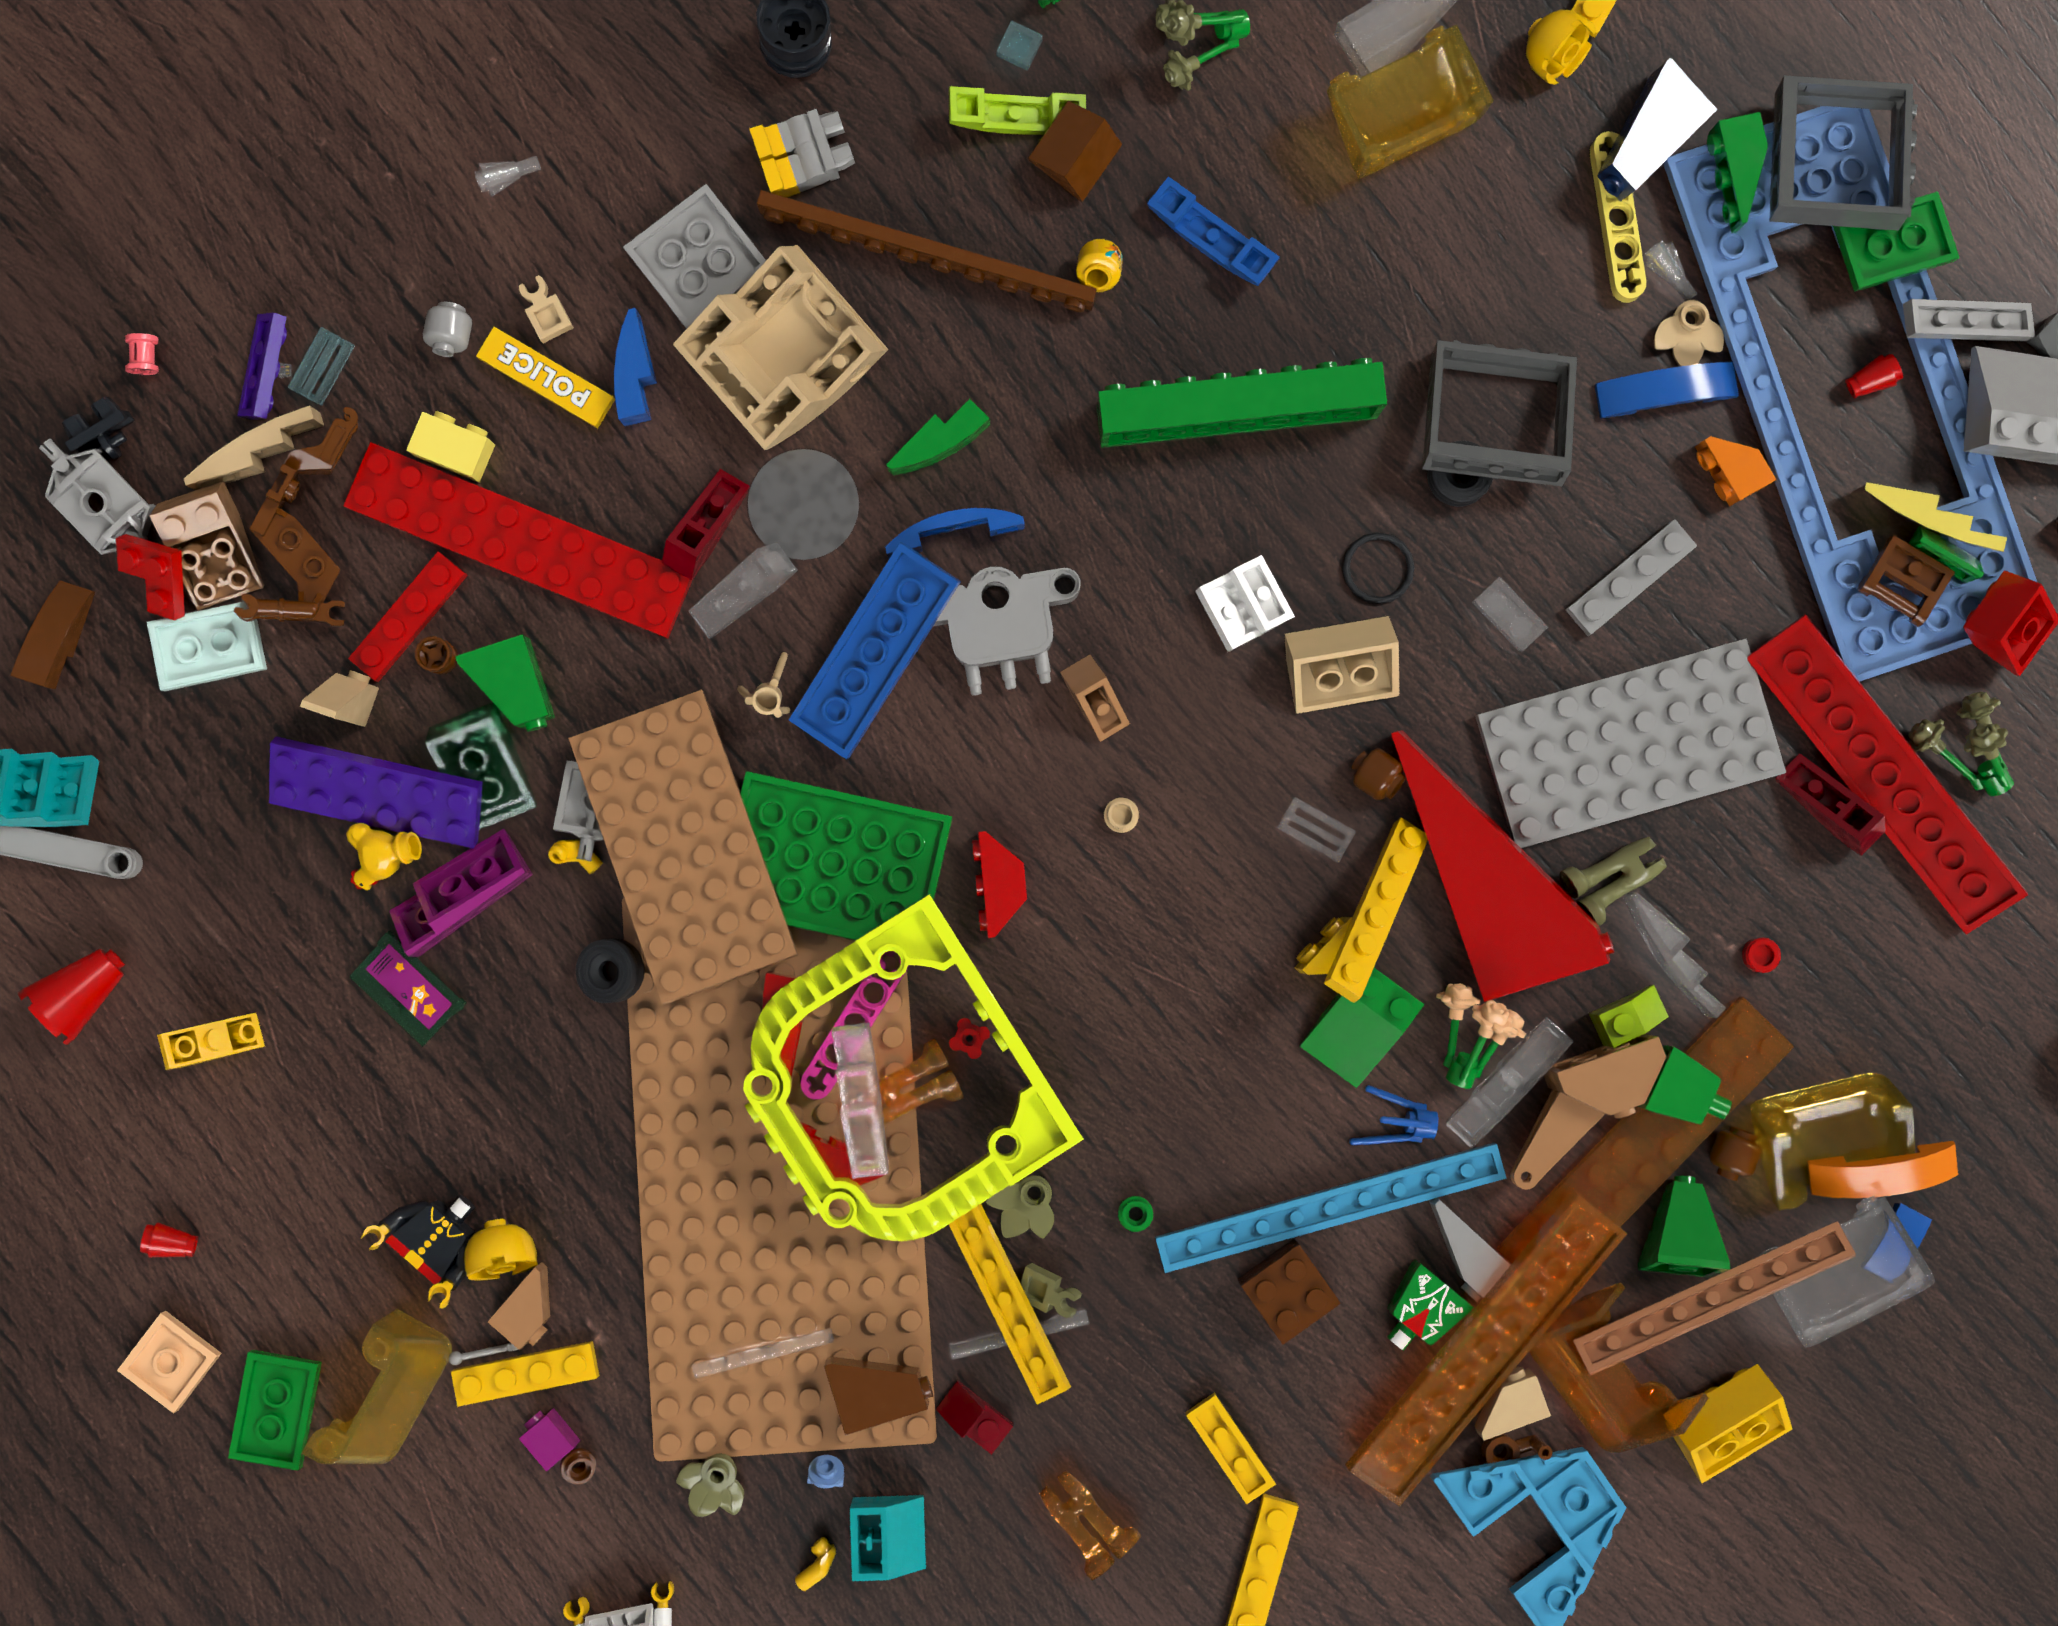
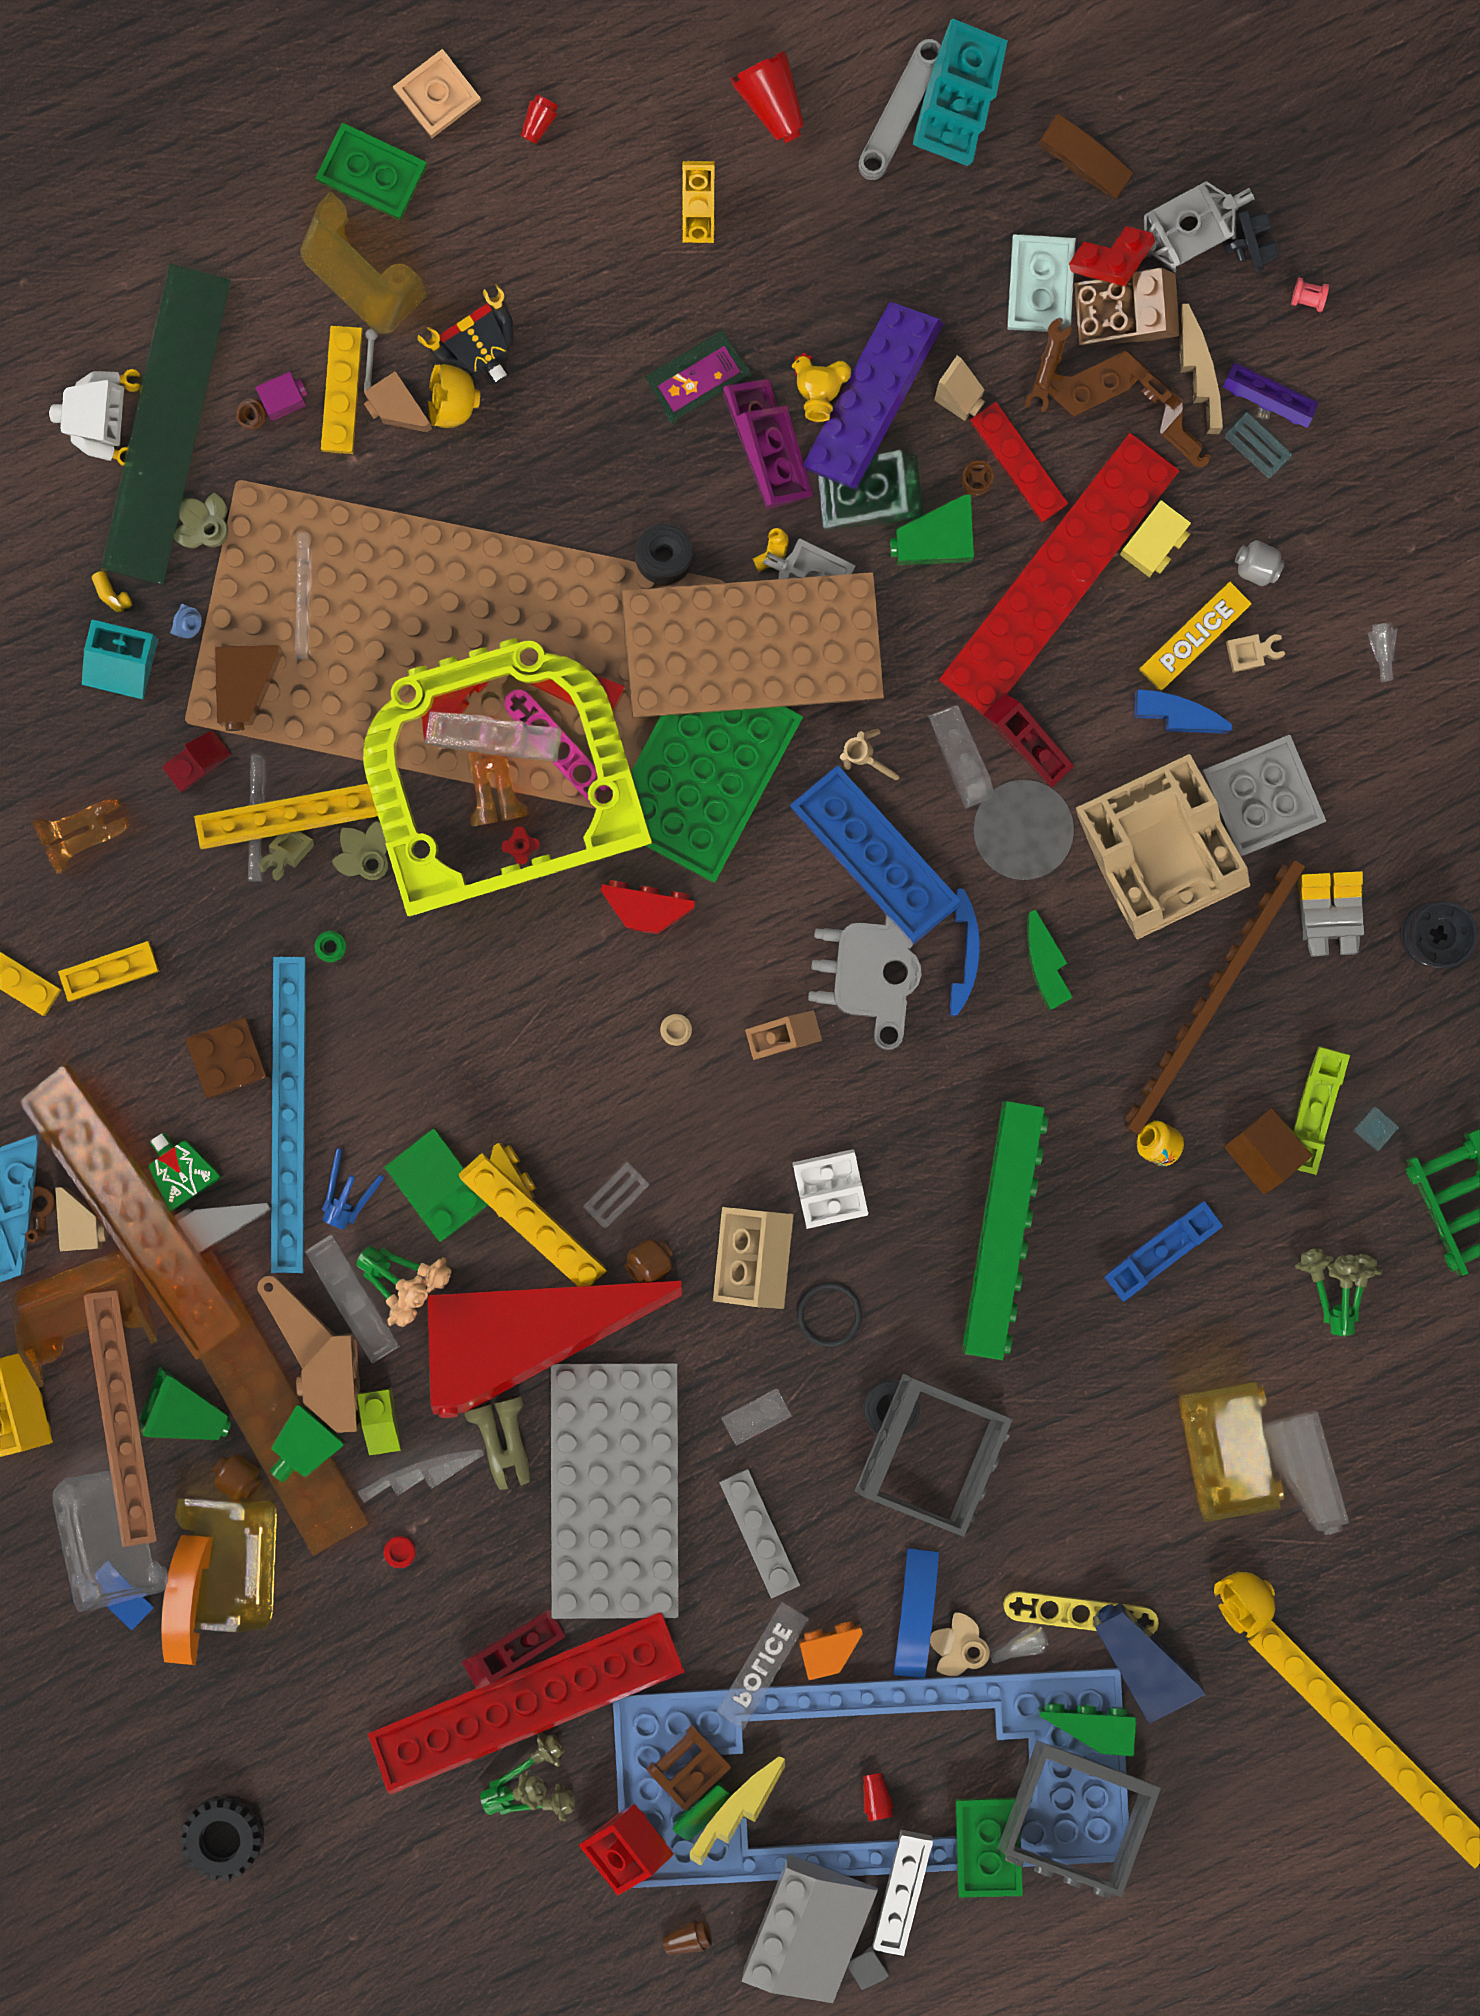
camera: 105 degrees right, 0 degrees up
none -> clear green plate [100,263,231,585]
none -> clear tile [716,1602,809,1729]

